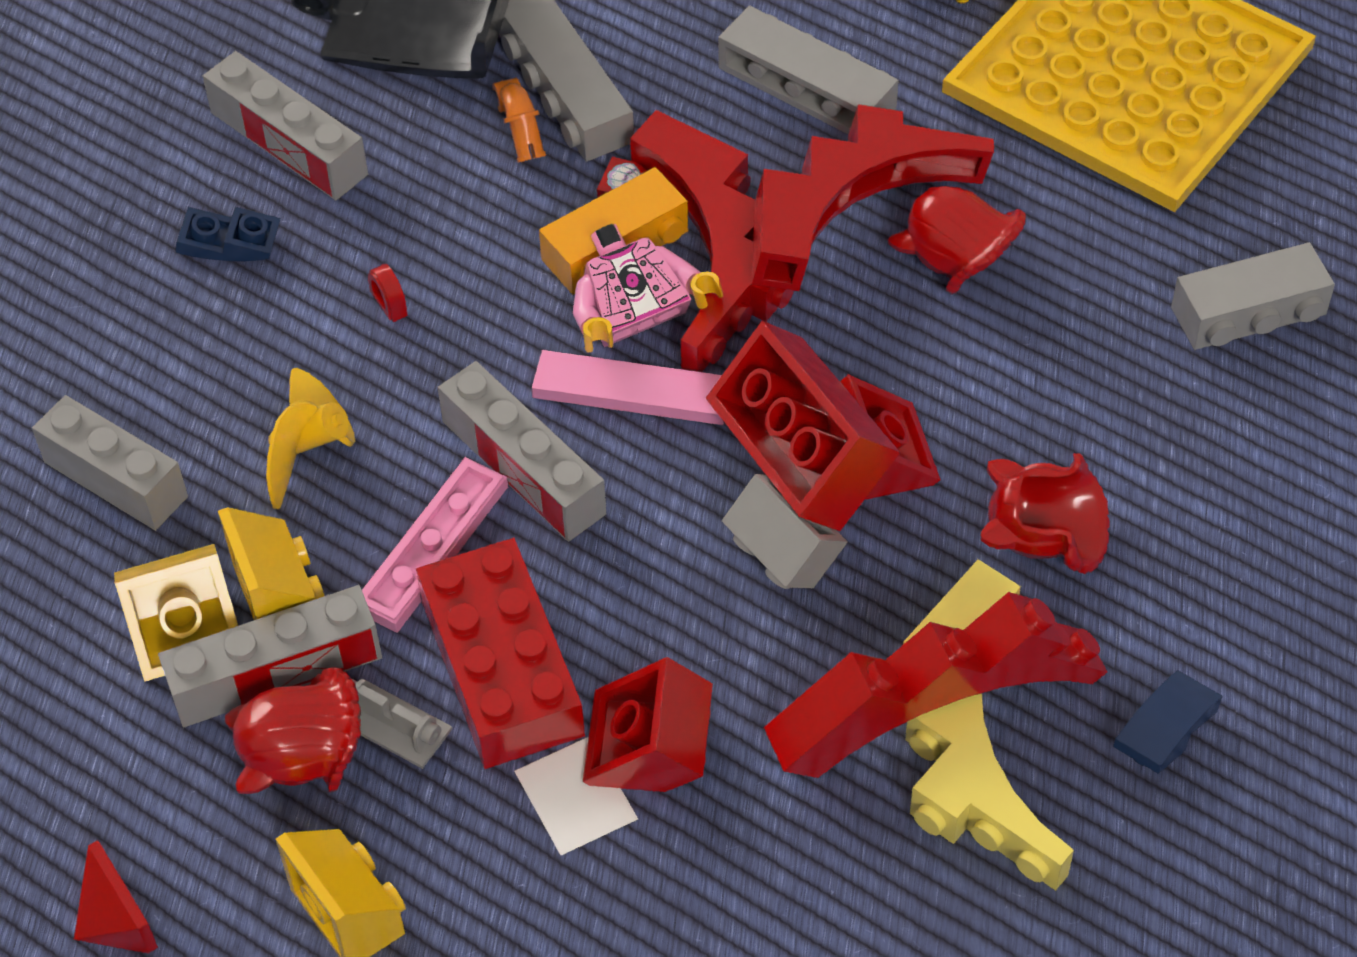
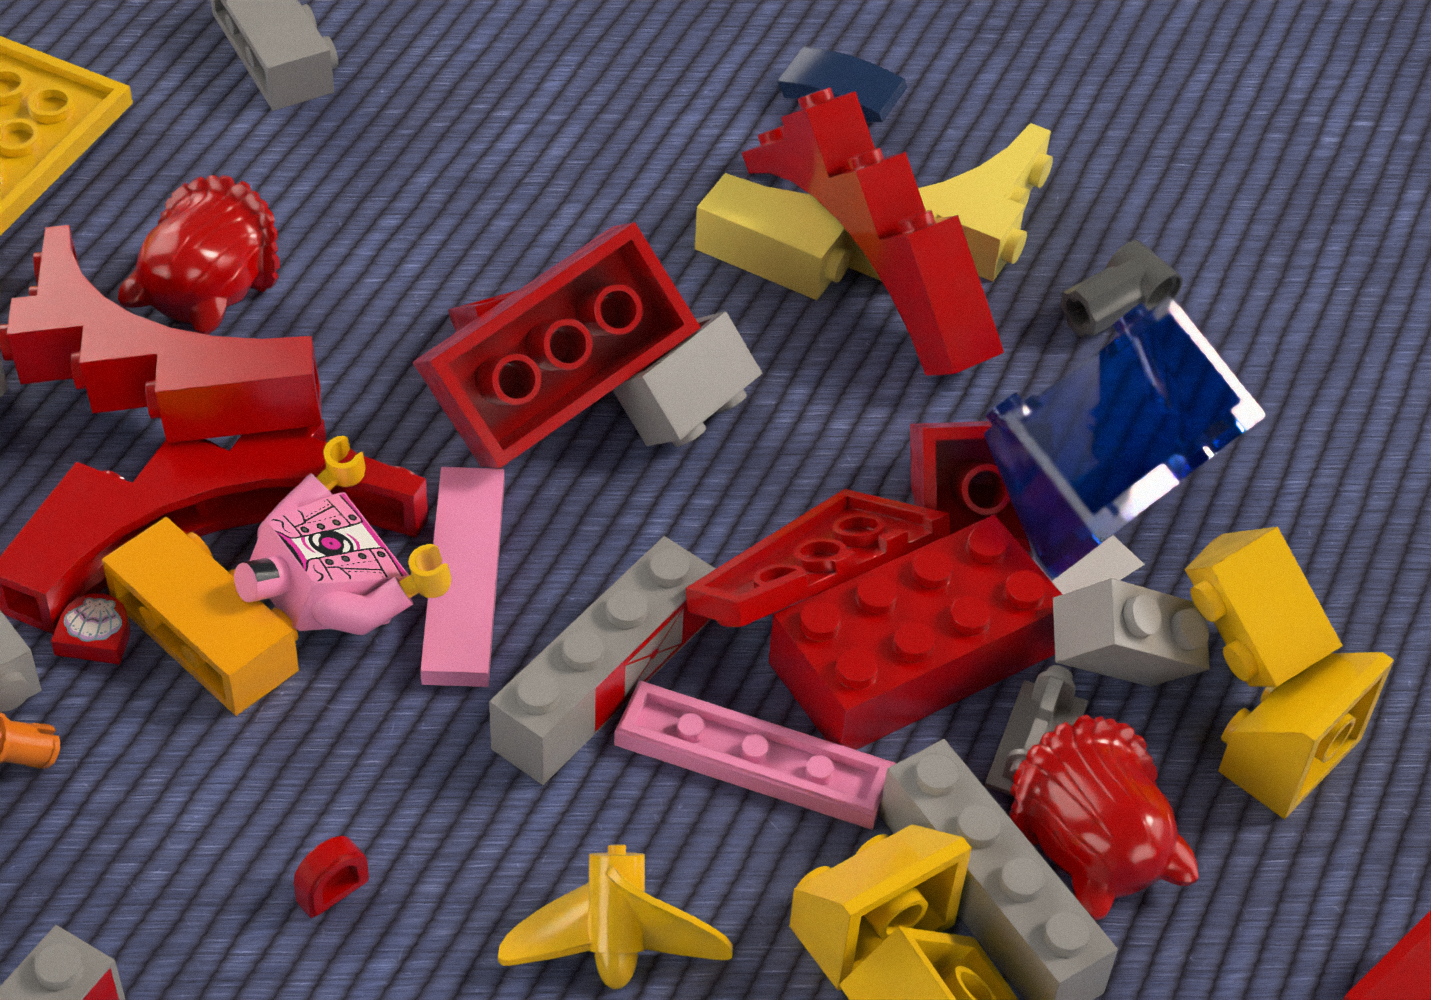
camera: 105 degrees left, 5 degrees down
red hair [980,453,1110,574] -> none
none -> red wing [685,489,950,627]
none -> clear blue windscreen [984,296,1266,581]
none -> light grey brick [1053,578,1210,687]
none -> dark grey piece [1060,240,1183,337]
none -> yellow slope [1184,526,1343,687]

